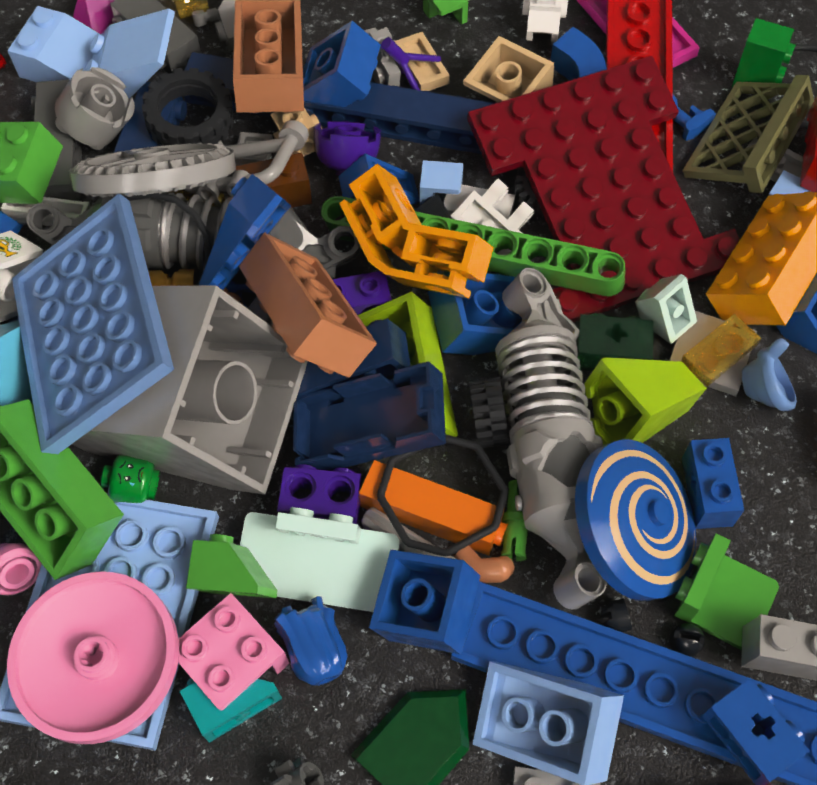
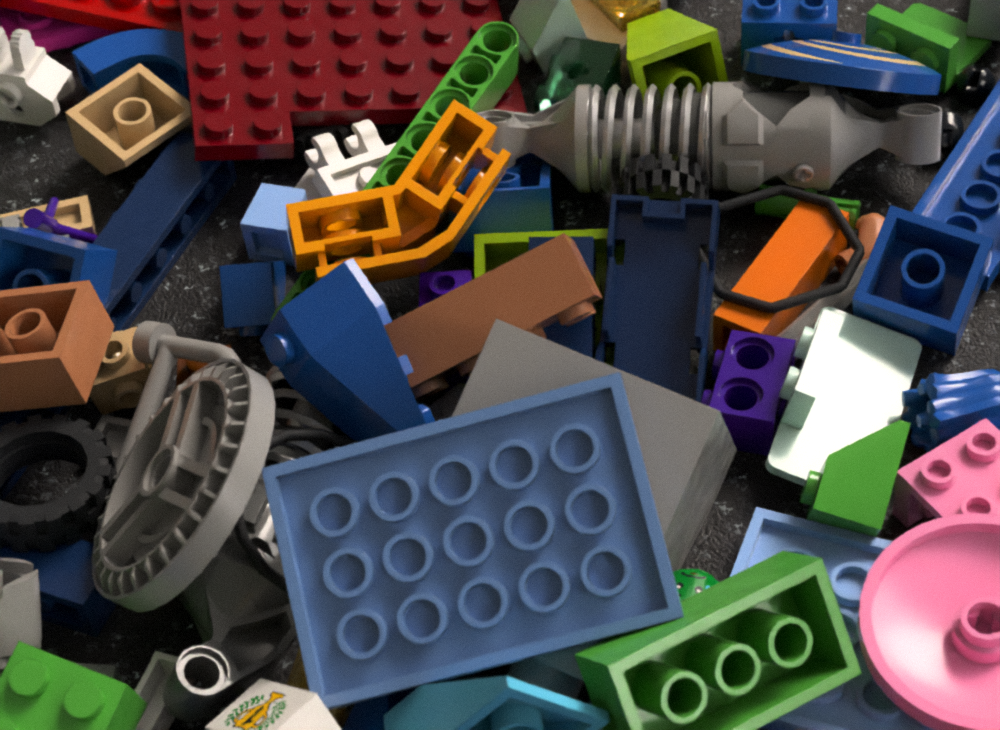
camera: 75 degrees left, 15 degrees down
dark purple cylinder [314,121,381,176] -> none

